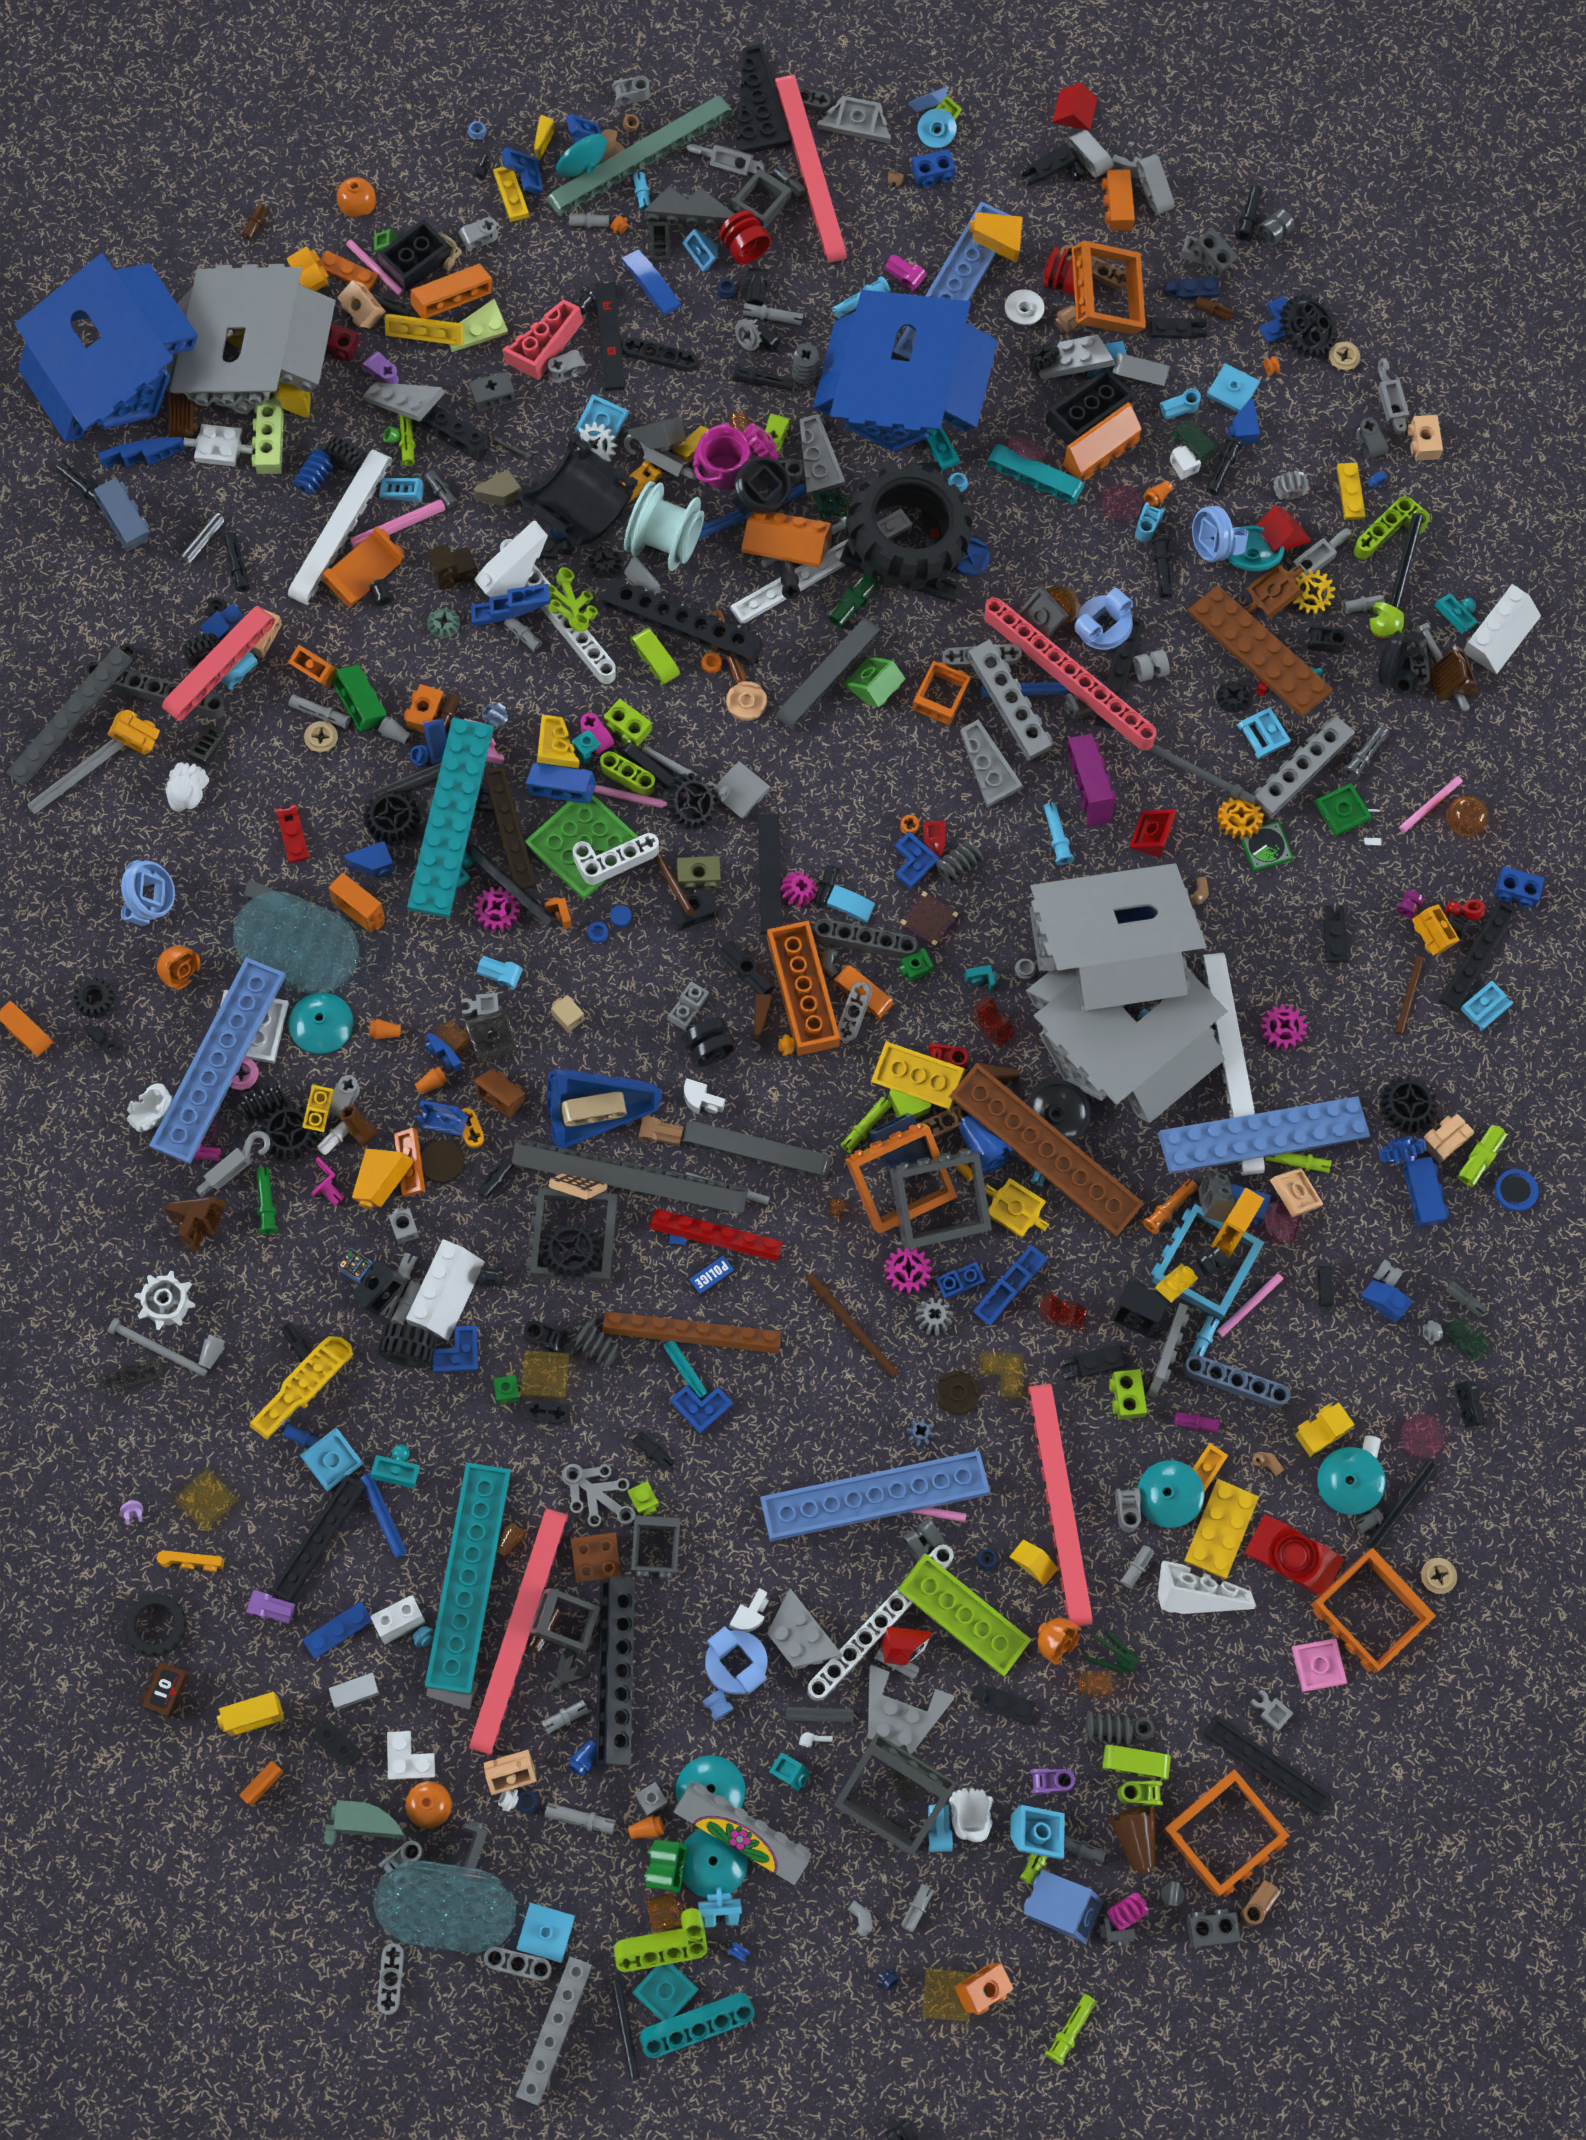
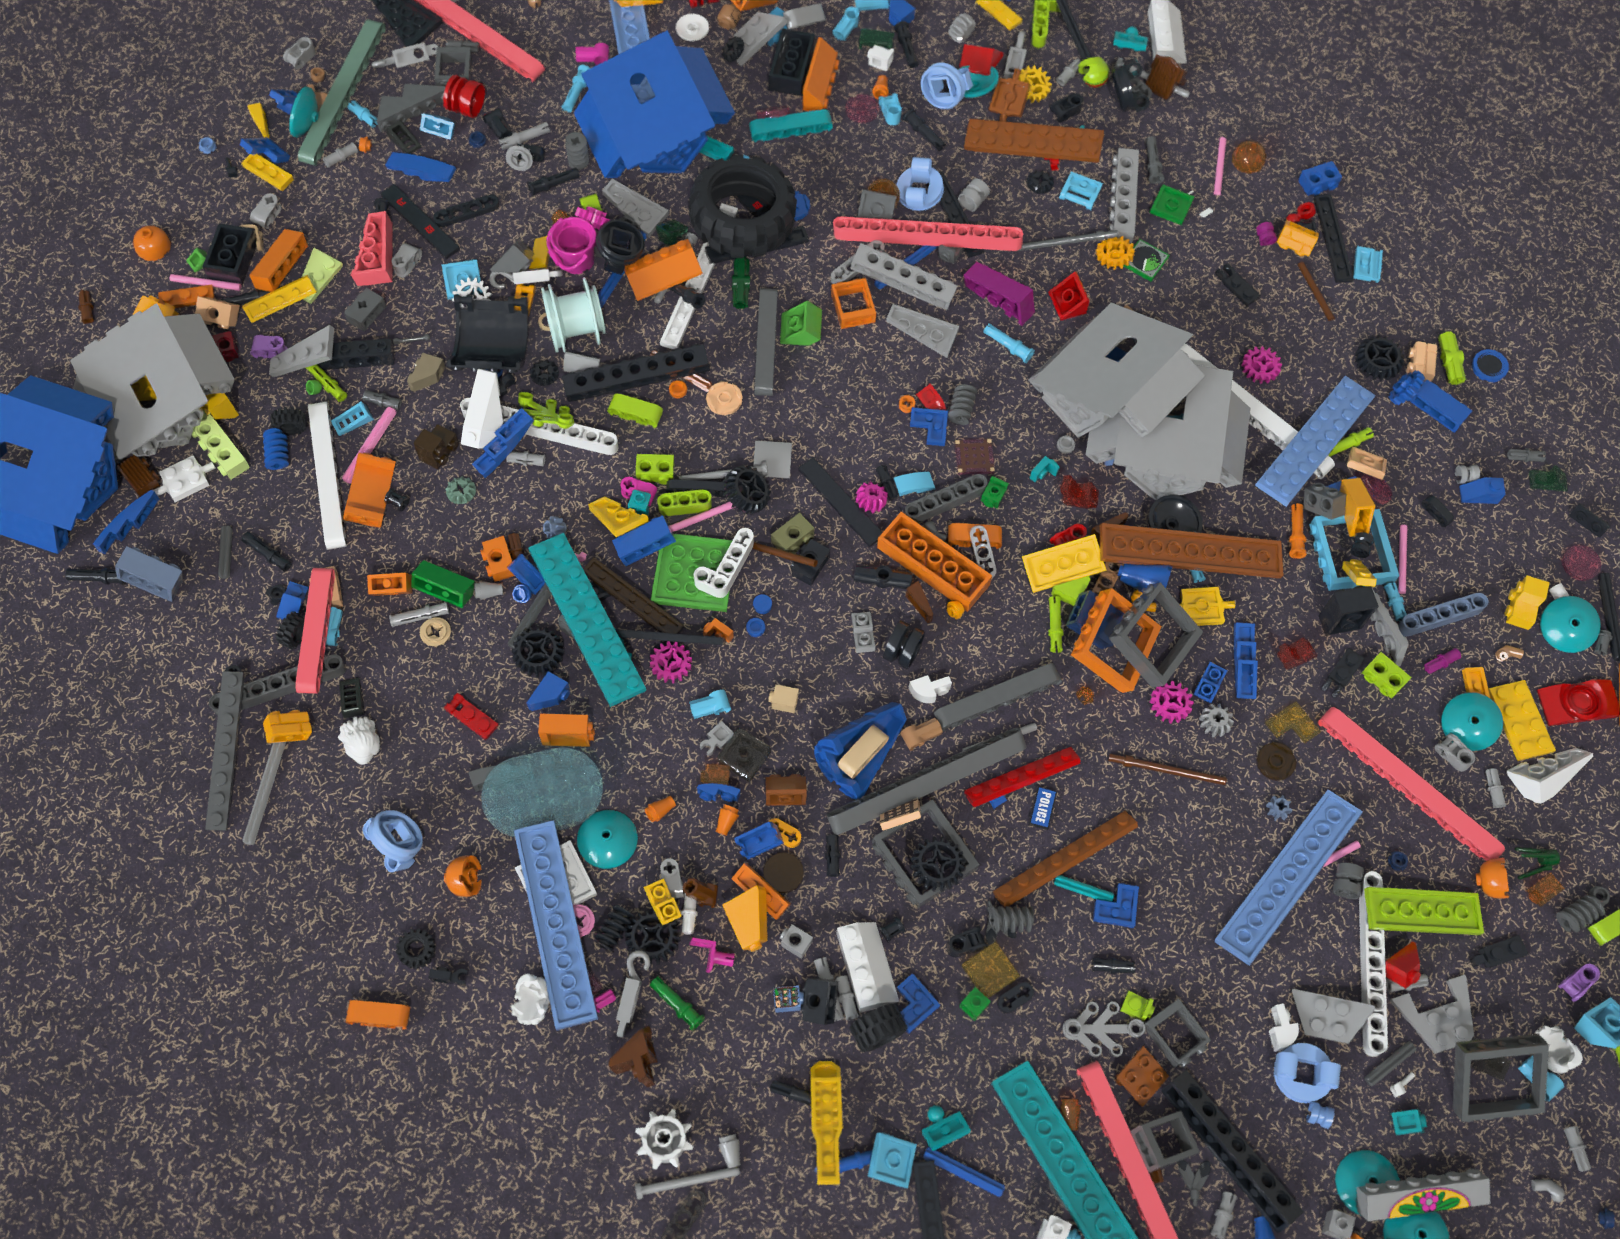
camera: 35 degrees left, 5 degrees down
yellow slope [1009,1540,1058,1586] -> none
light grey plate [1423,1320,1443,1345] -> none

